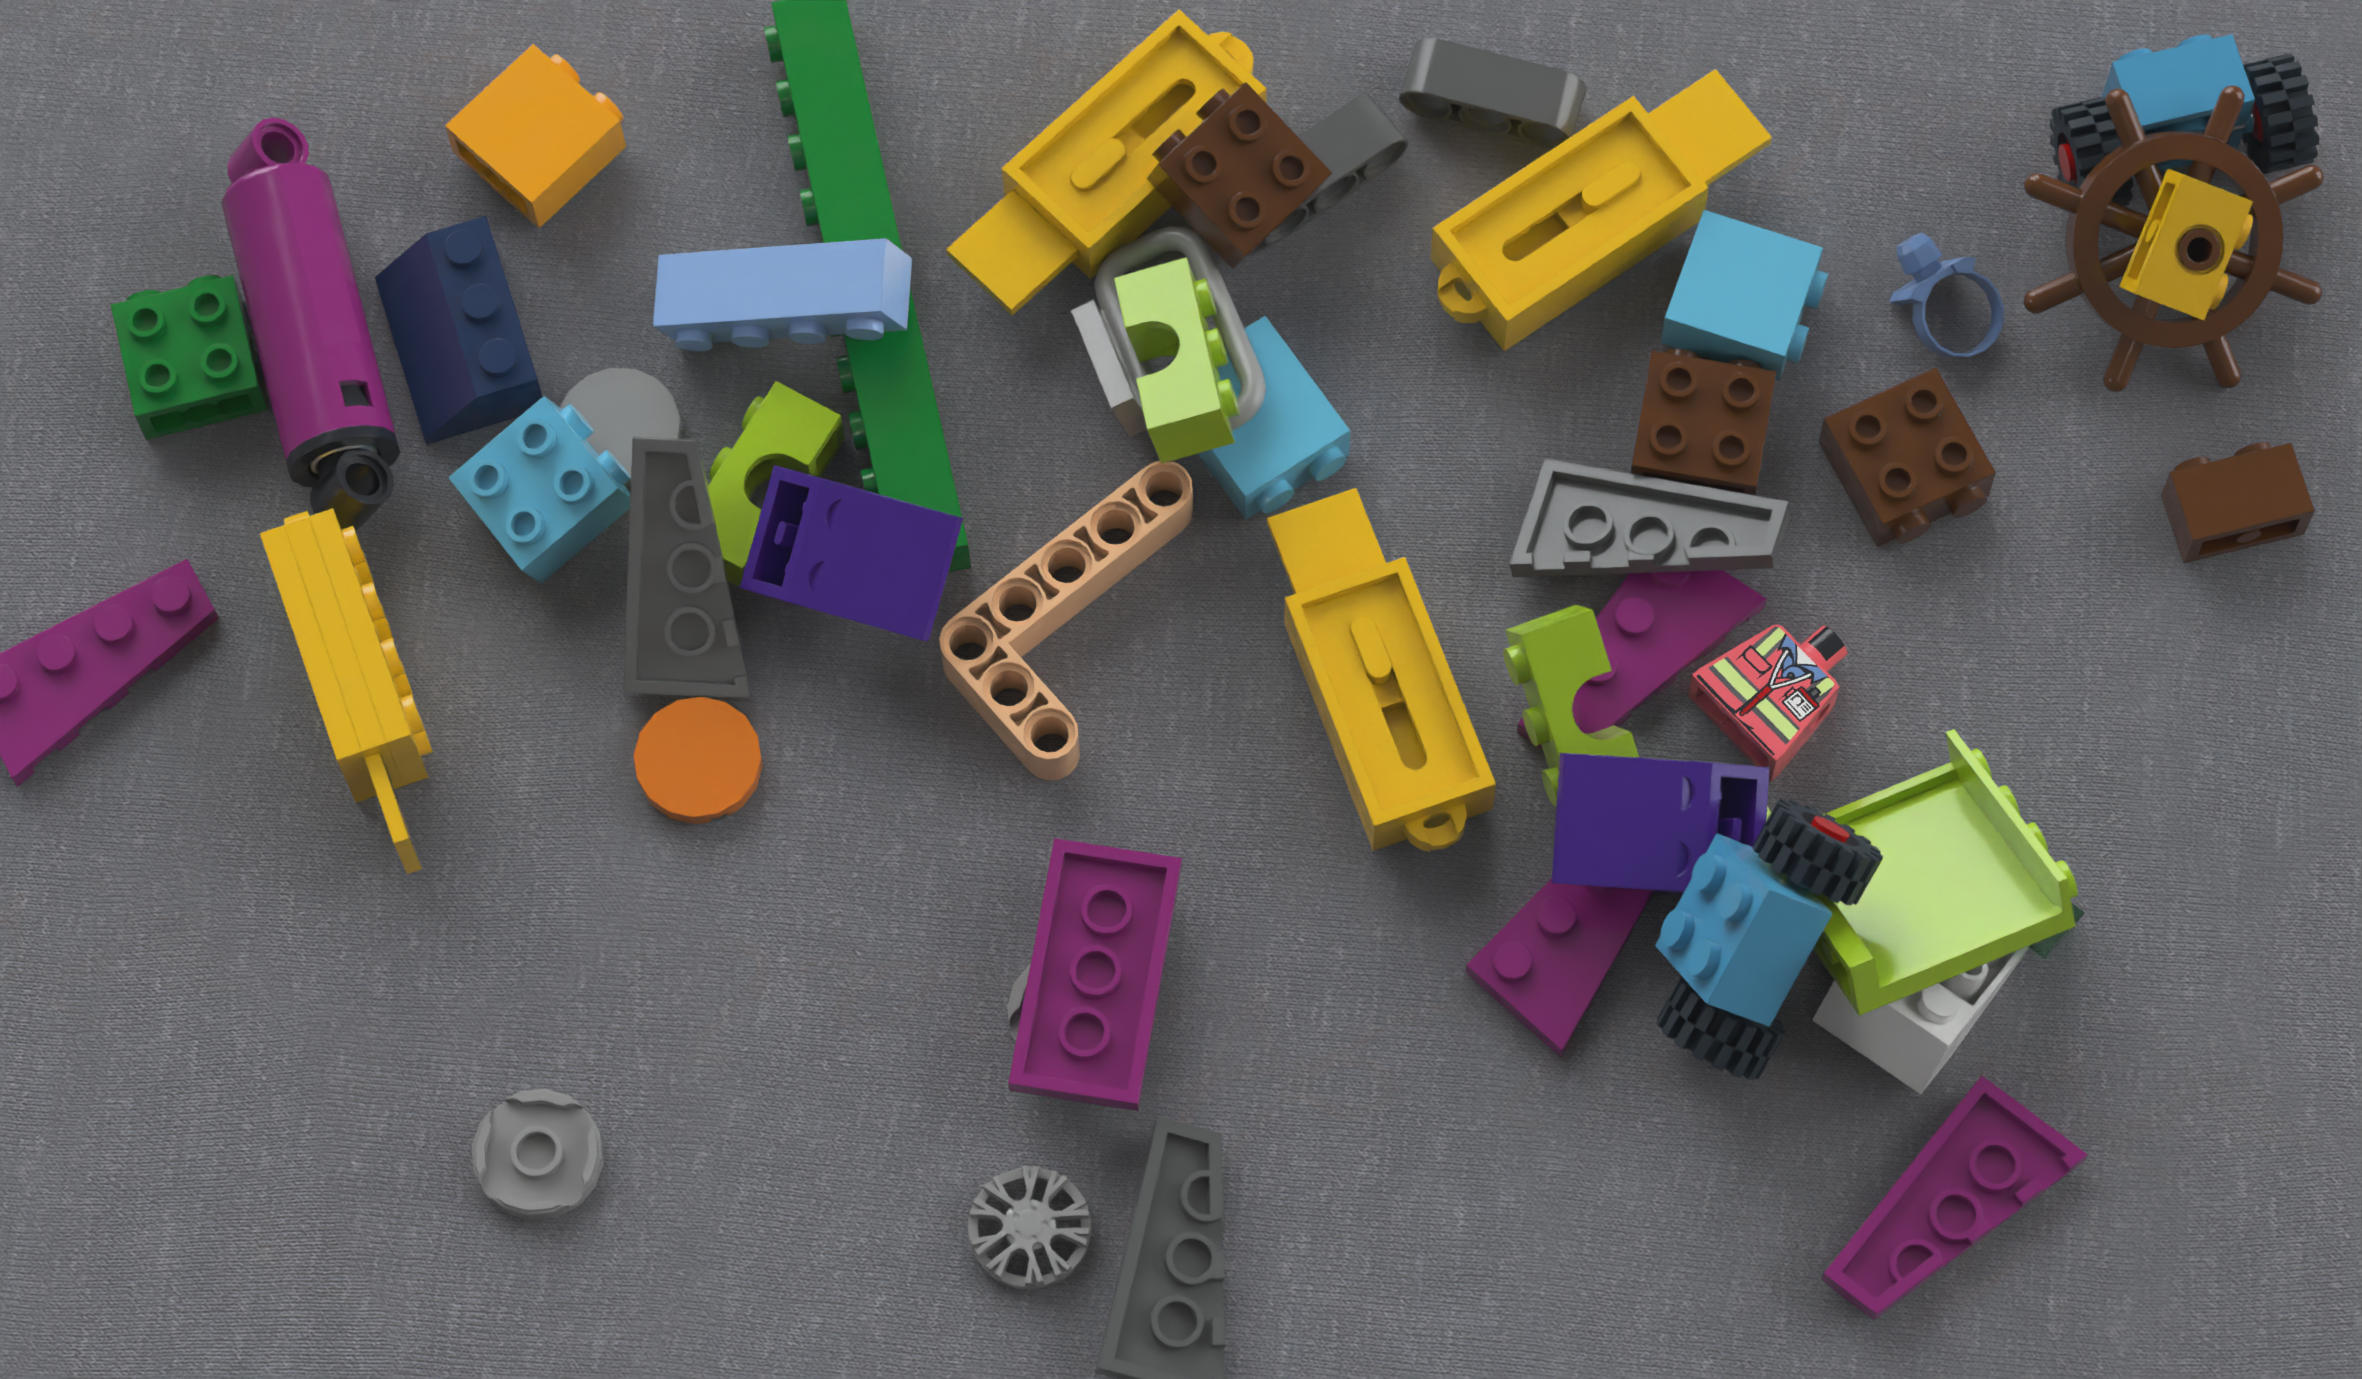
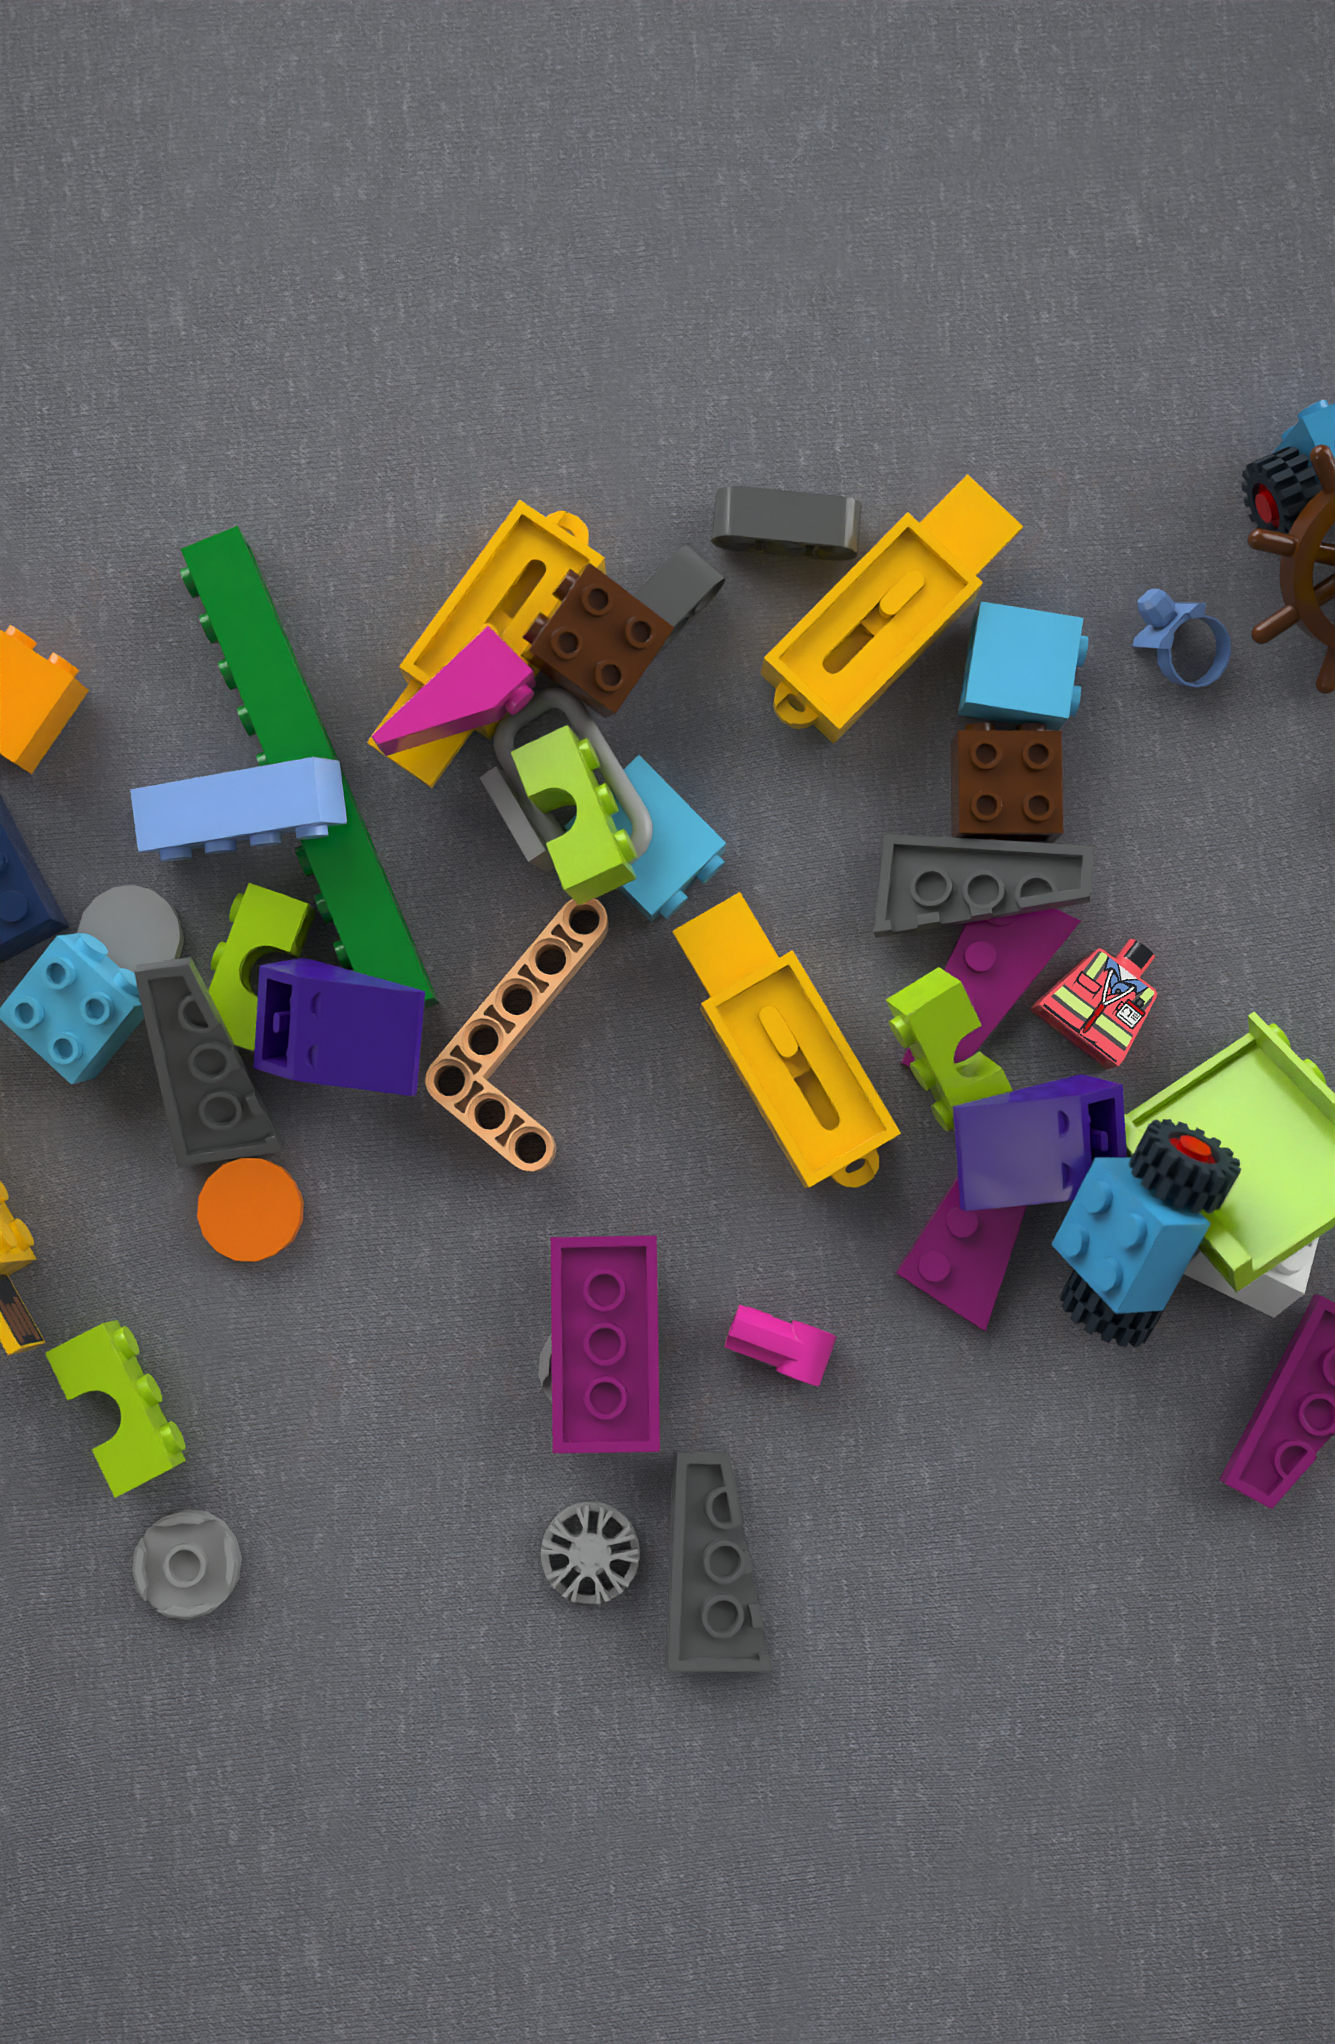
camera: 15 degrees left, 15 degrees up
reddish brown brick [1818,368,1996,547] -> none
none -> lime arch [45,1320,186,1498]
none -> dark pink slope [371,626,536,756]
none -> dark pink piece [724,1304,837,1387]

